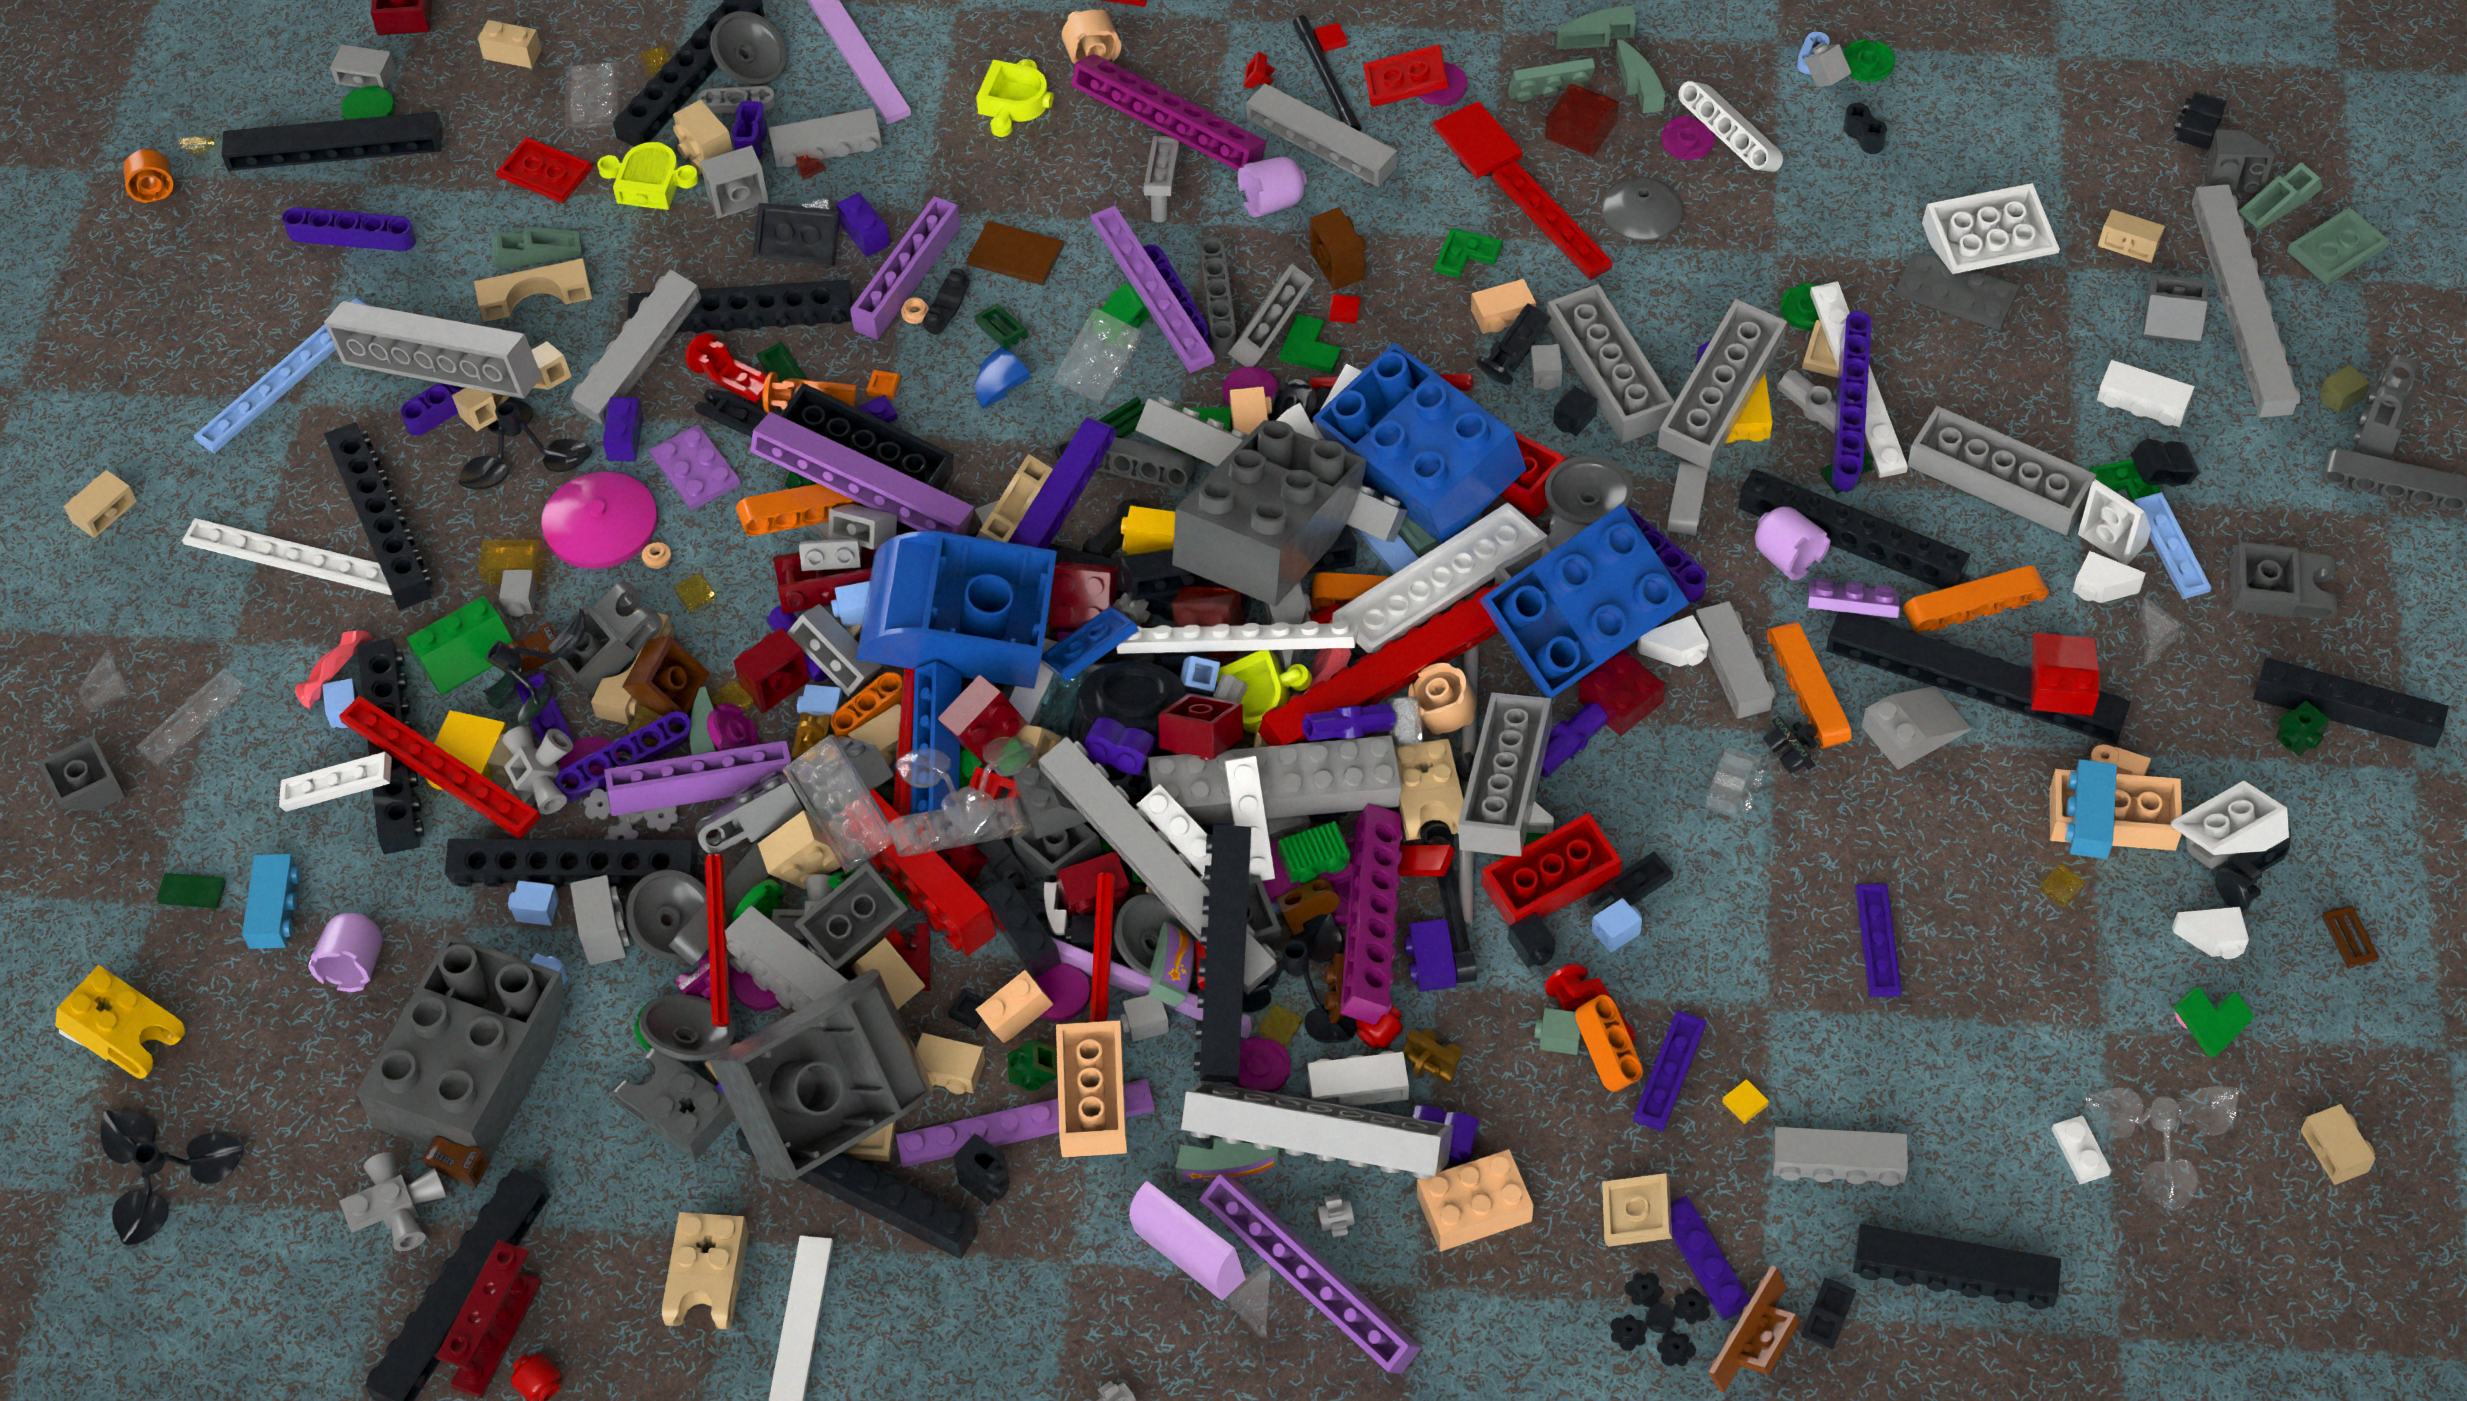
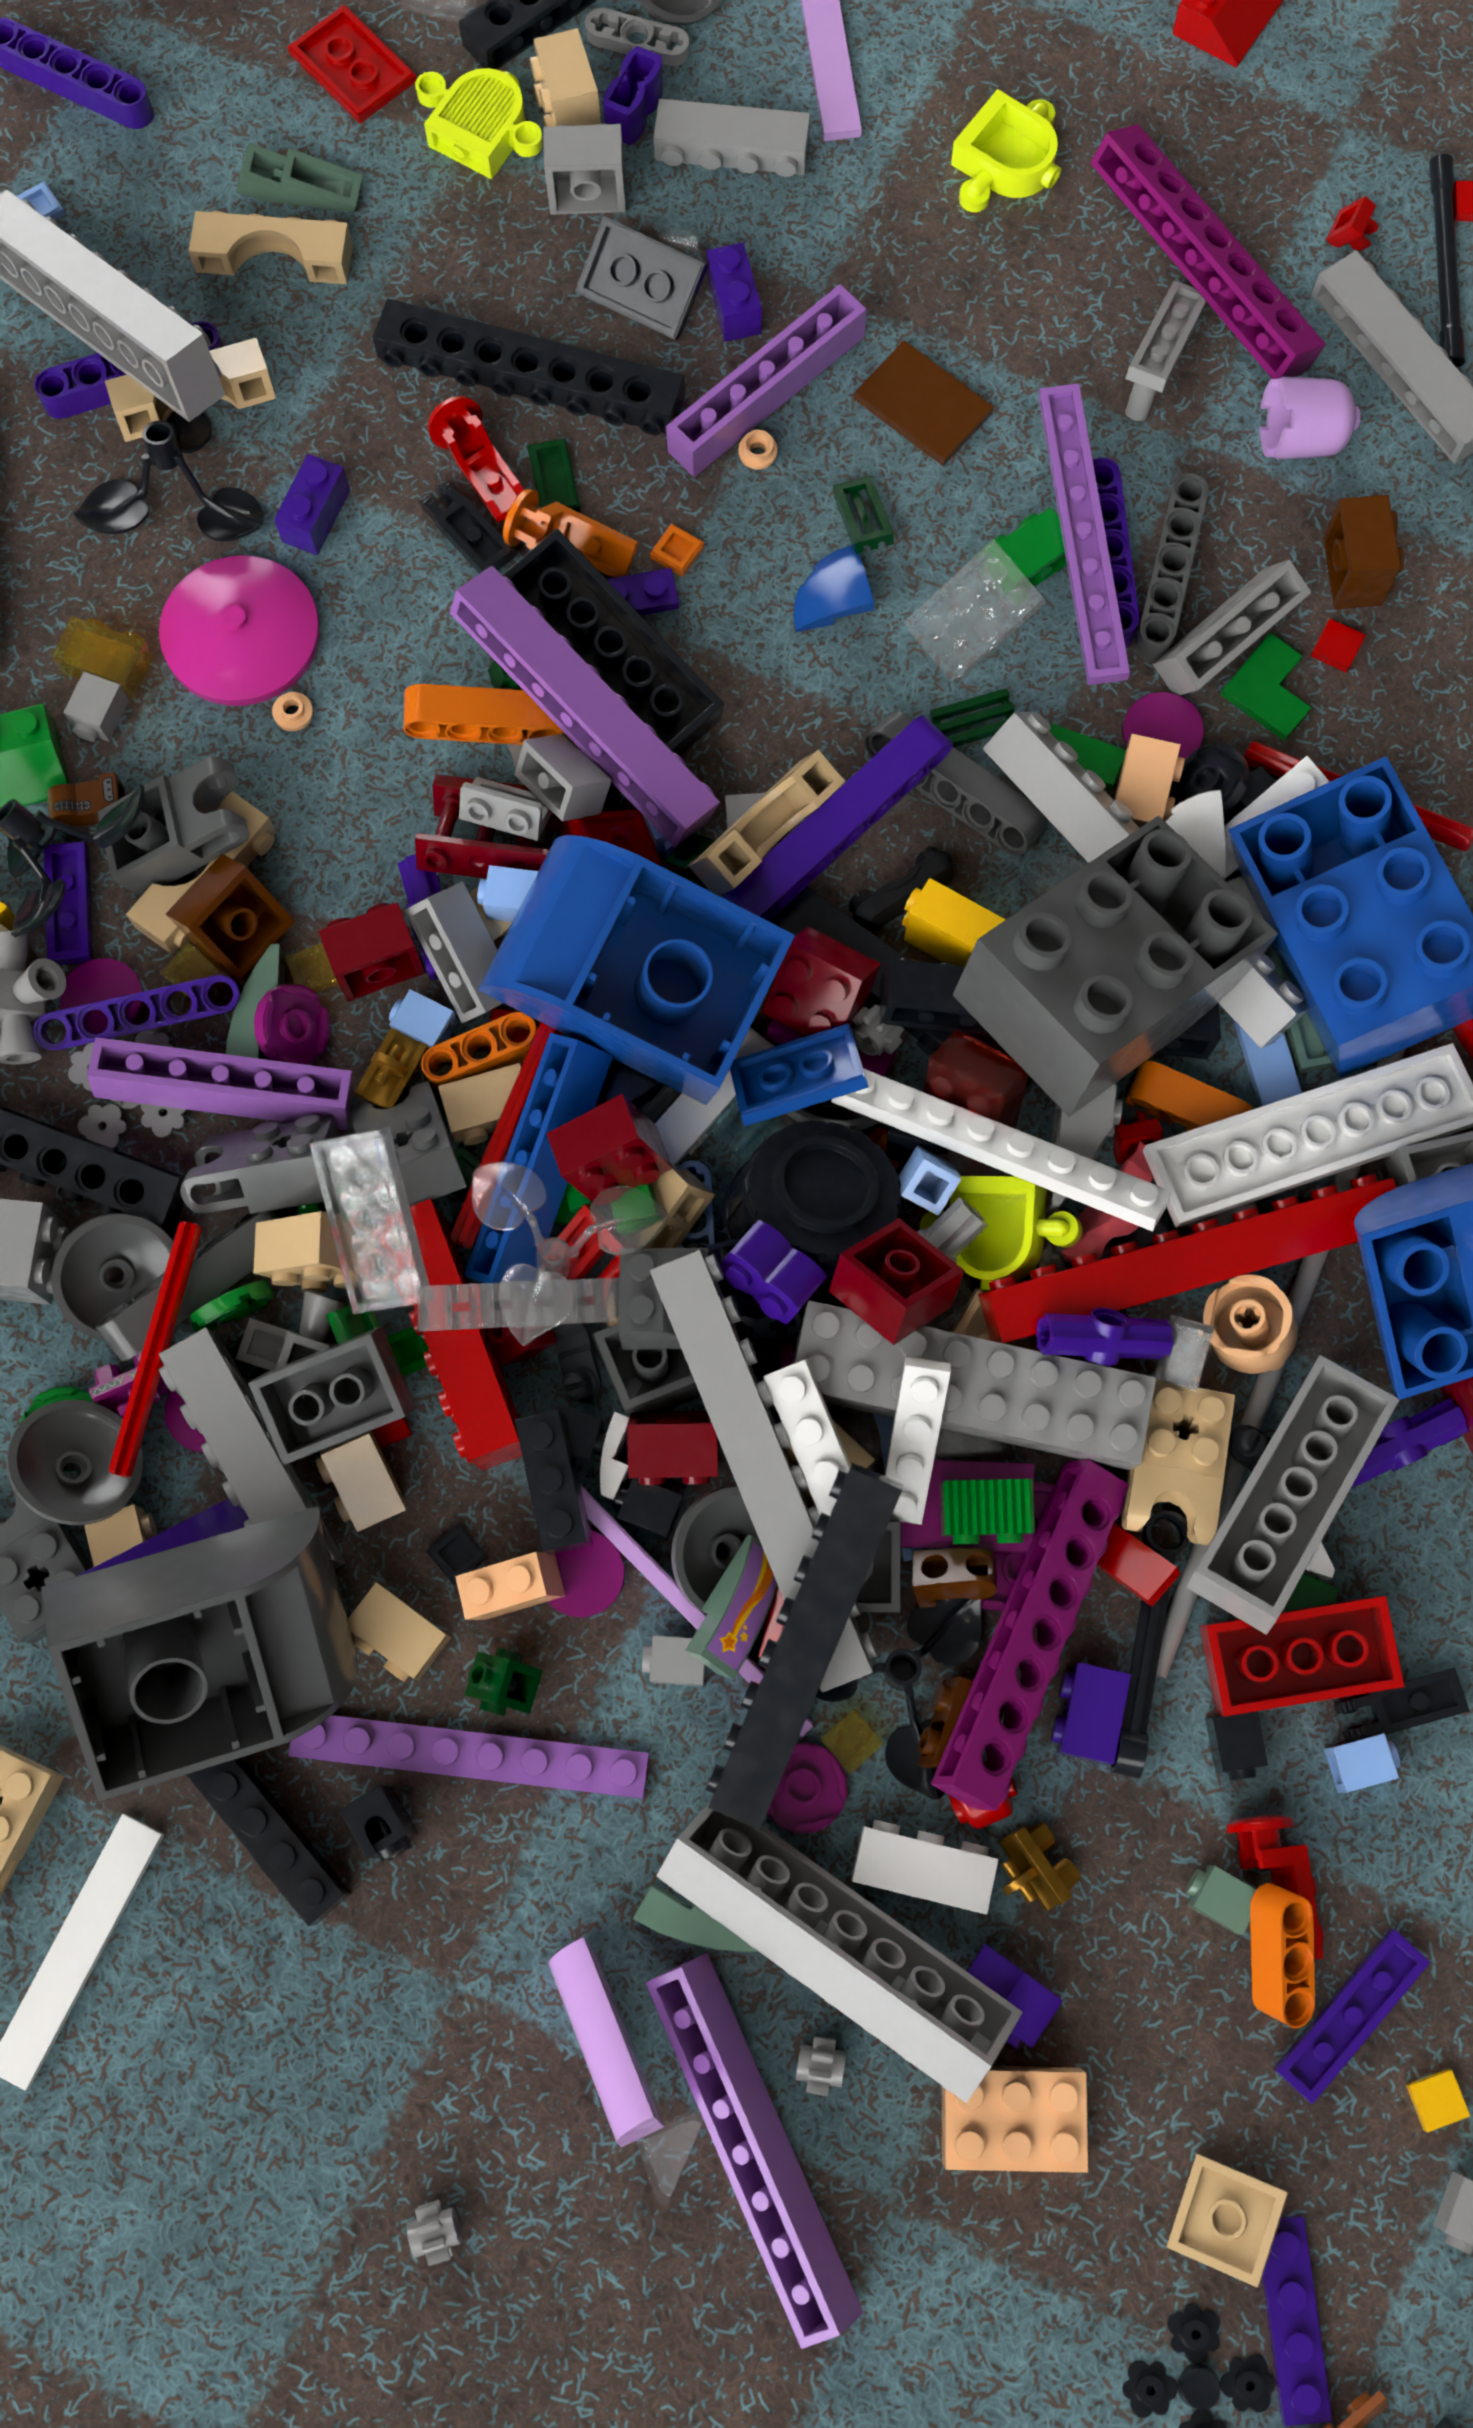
camera: 20 degrees right, 20 degrees up
light grey brick [571,269,701,425] -> none
medium lavender plate [649,425,741,511] -> none
clear yellow plate [674,573,715,613] -> none
clear red tile [796,155,827,180] -> none
dark red slope [897,923,931,992] -> none
black piece [922,268,970,335] -> none
light nougat brick [1056,1020,1127,1157] -> none
light nougat brick [1062,10,1121,64] -> none
red axle [1090,873,1115,1022] -> none

